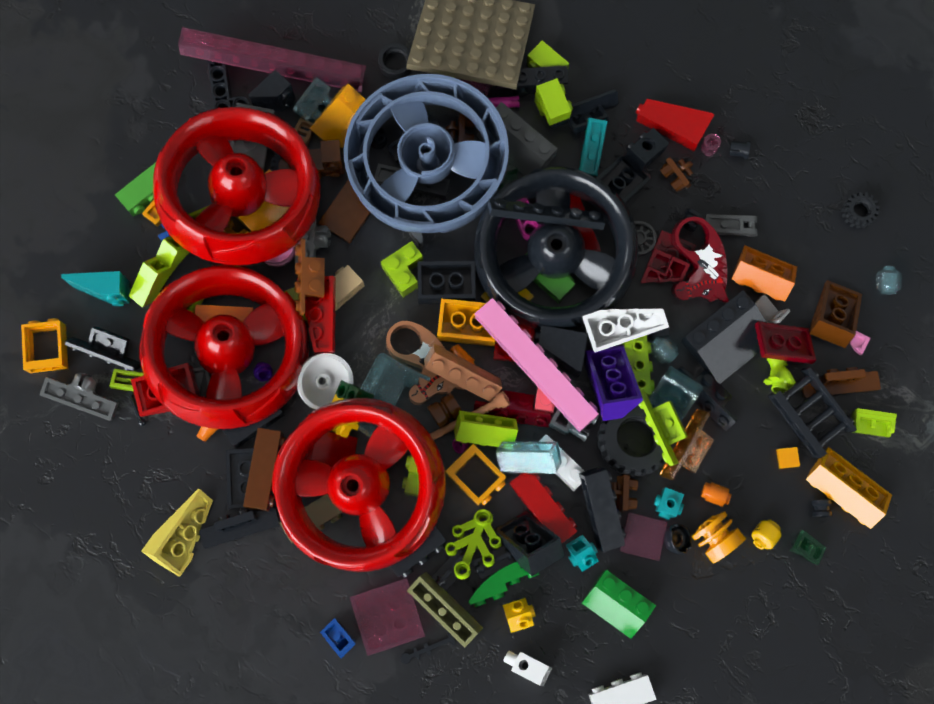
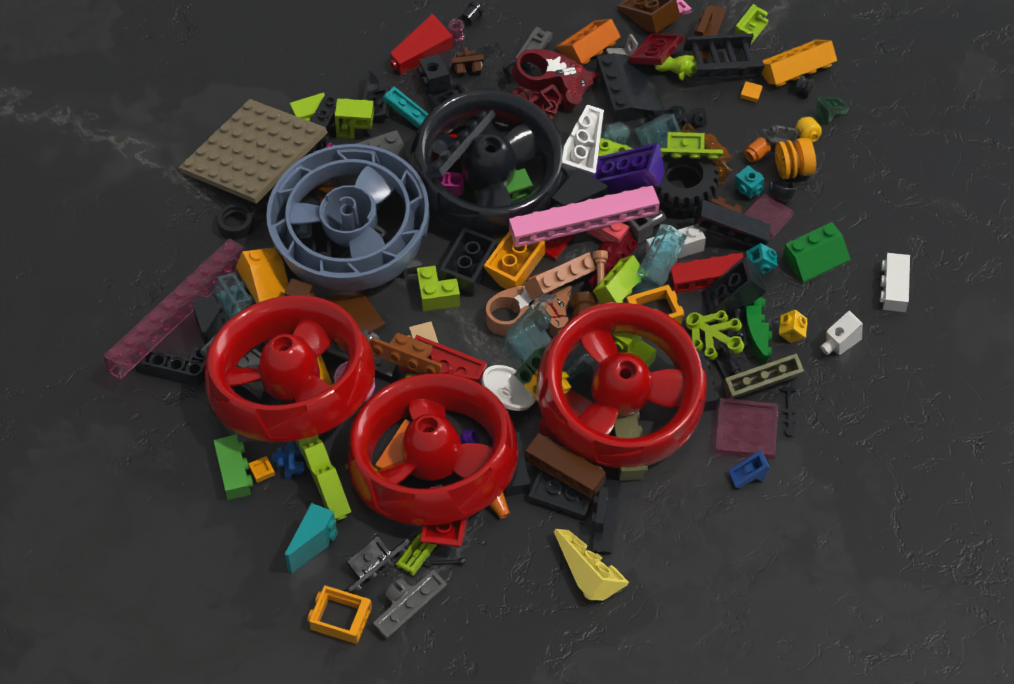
camera: 65 degrees left, 20 degrees down
none -> dark grey hinge [762,124,799,145]

